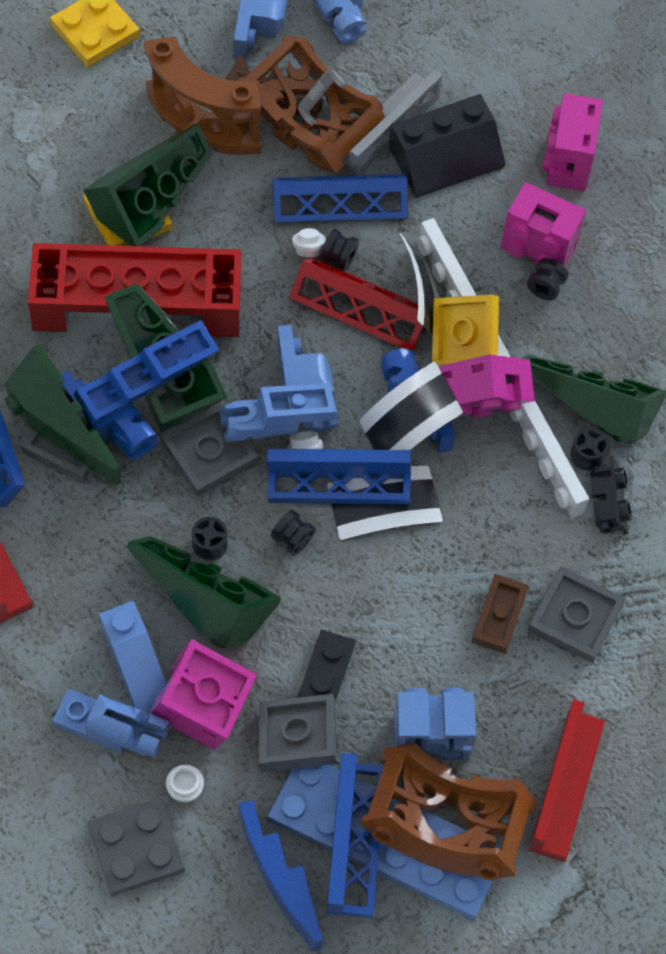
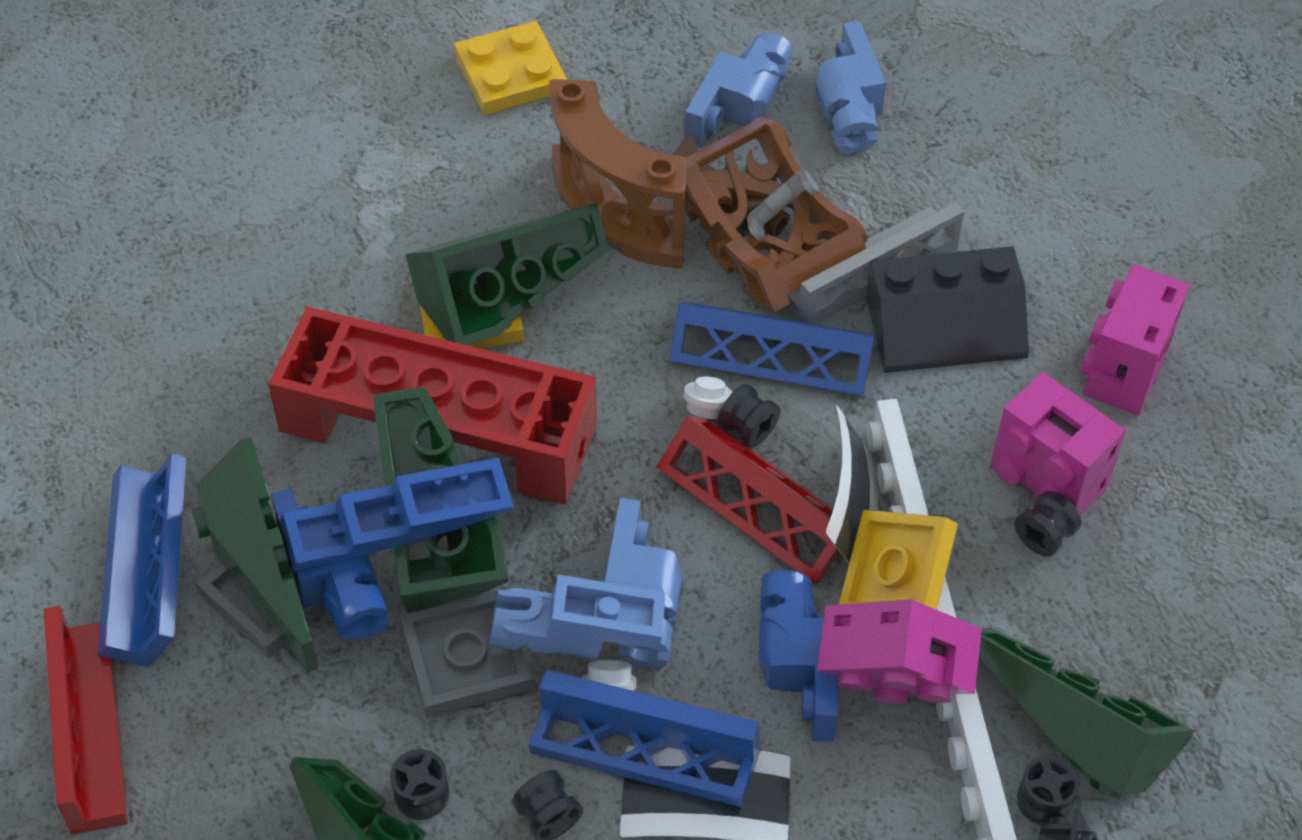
camera: 20 degrees right, 10 degrees down
sticker [360,362,463,450] -> none

